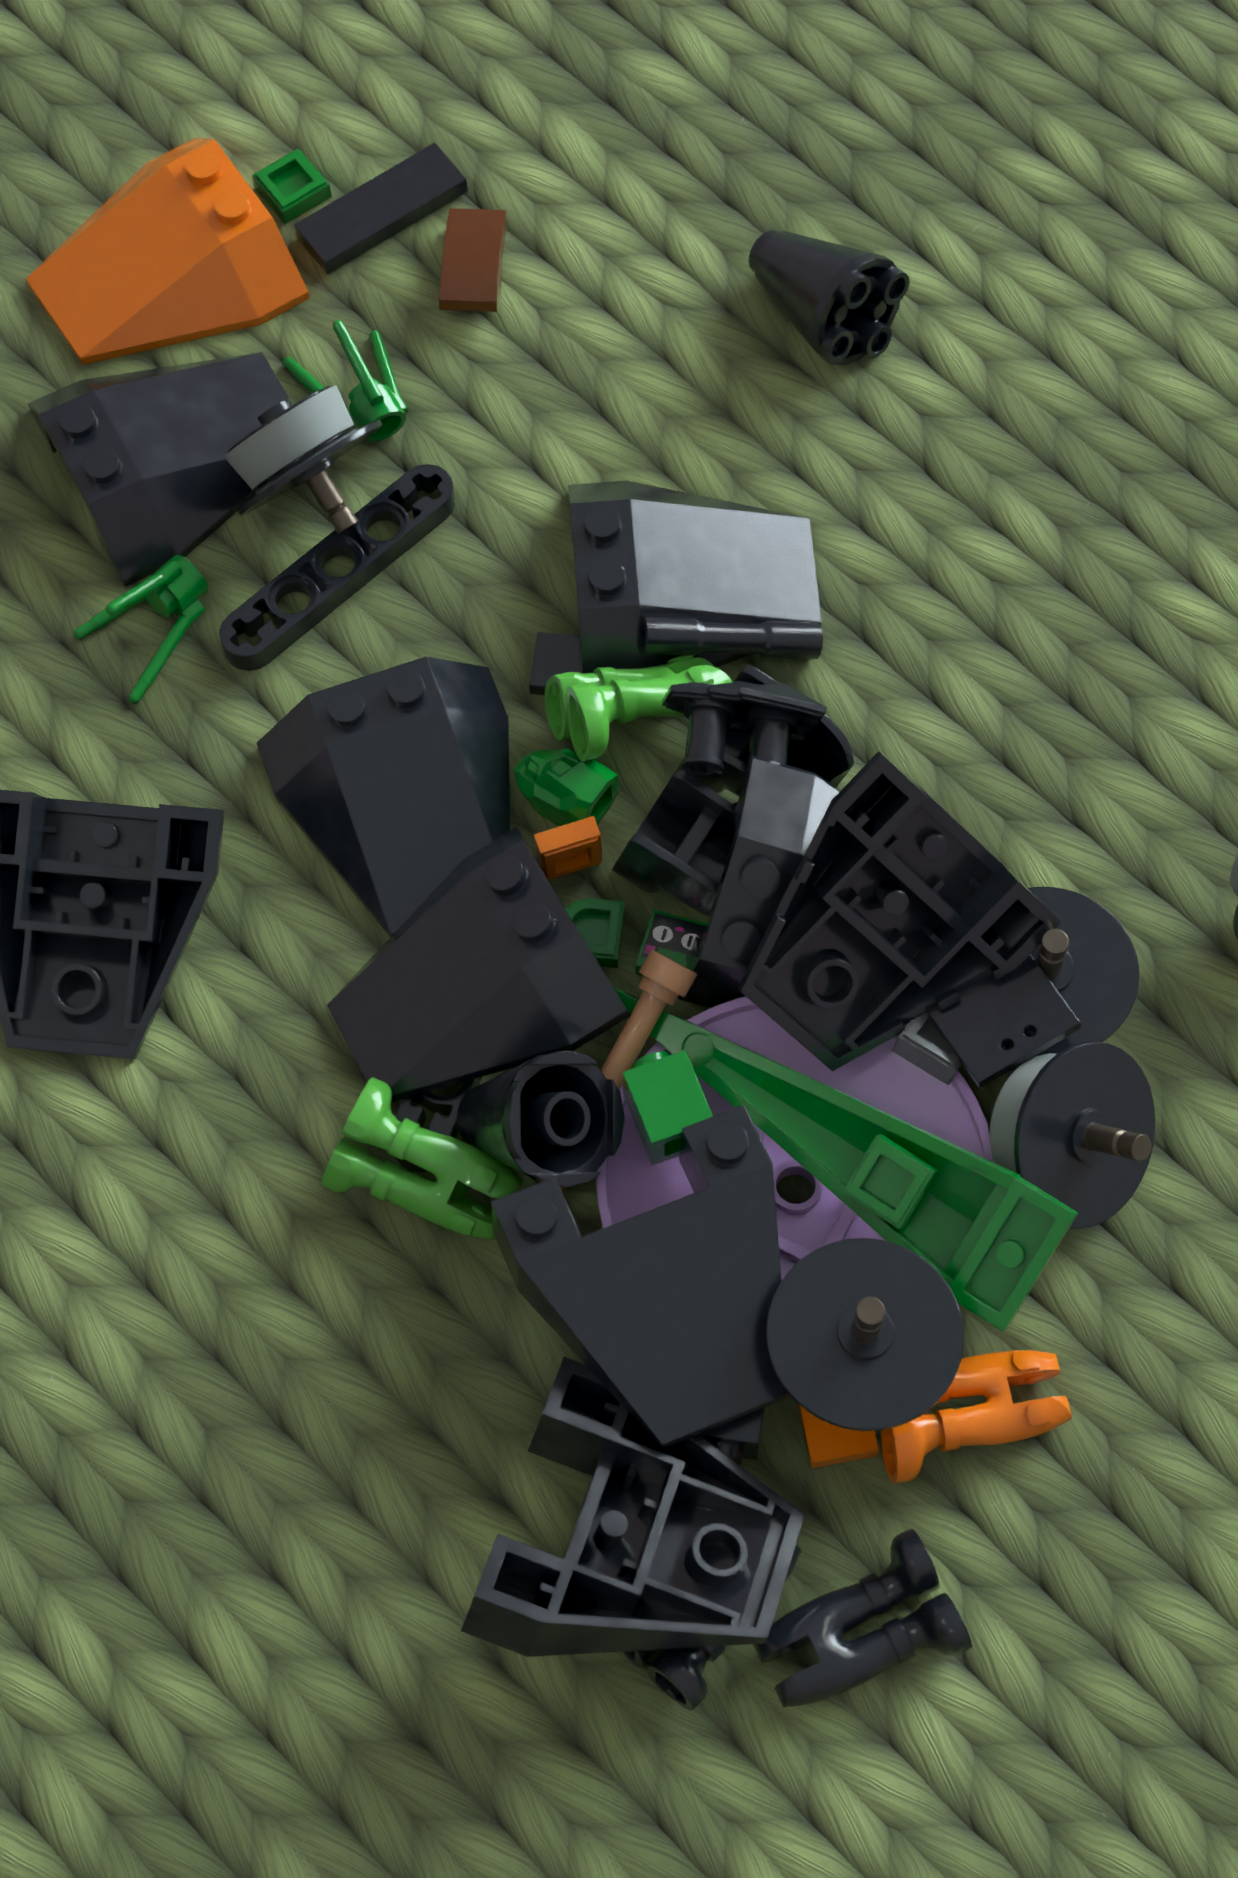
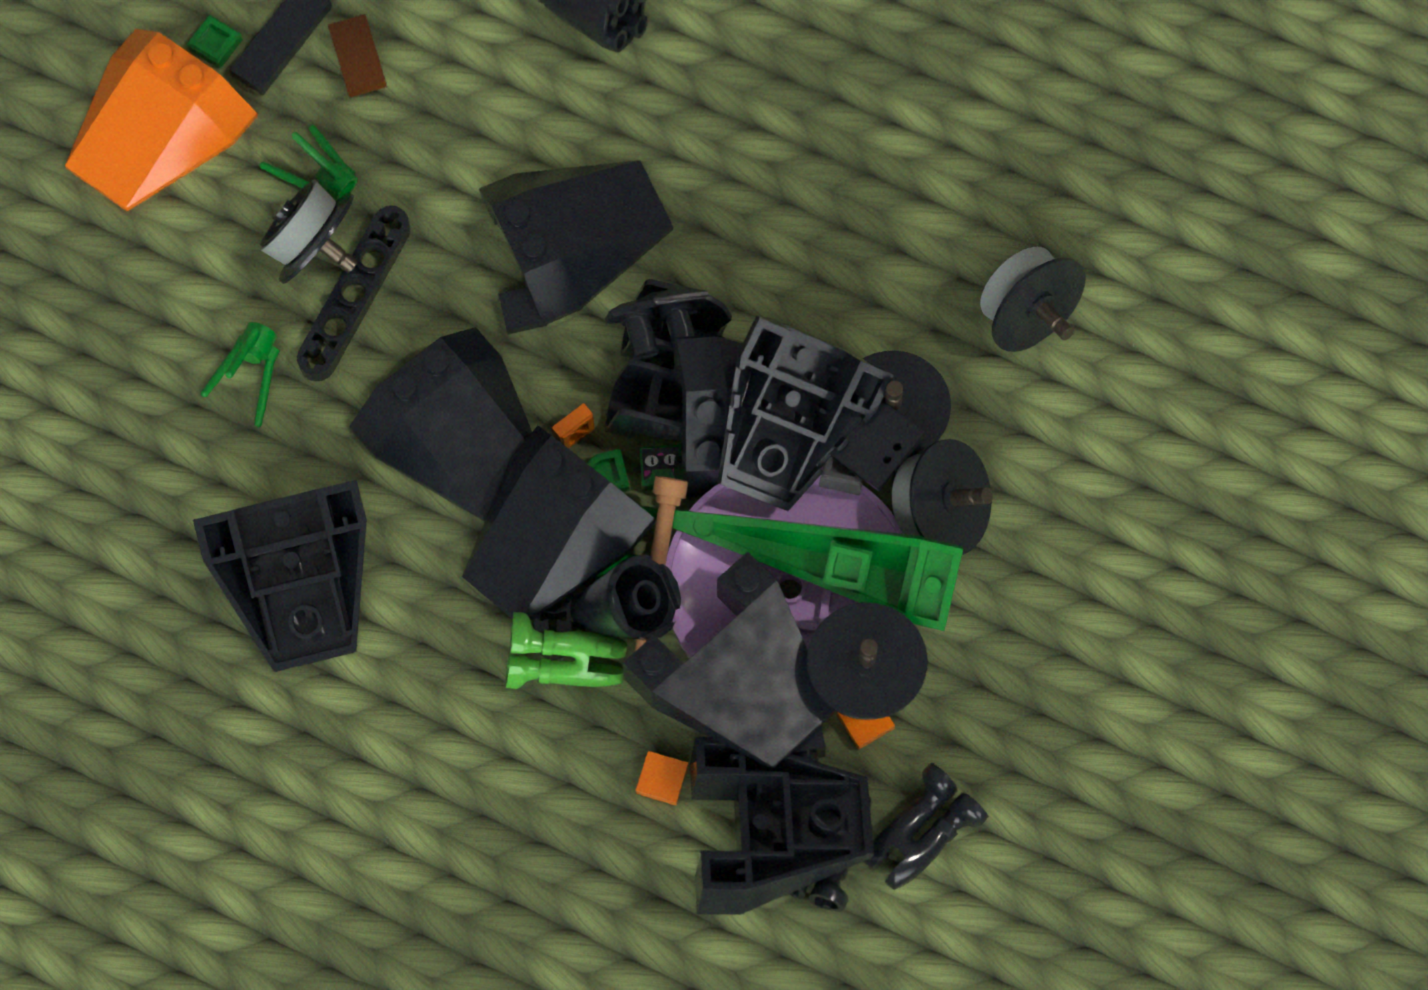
camera: 20 degrees left, 5 degrees up
black wedge [28,352,293,587] -> none
green rock [514,748,619,826] -> none
bright green piece [544,655,732,762] -> none
green brick [623,1050,713,1166] -> none
black piece [637,617,823,659] -> none
orange piece [880,1350,1072,1484] -> none
none -> orange tile [635,751,689,806]

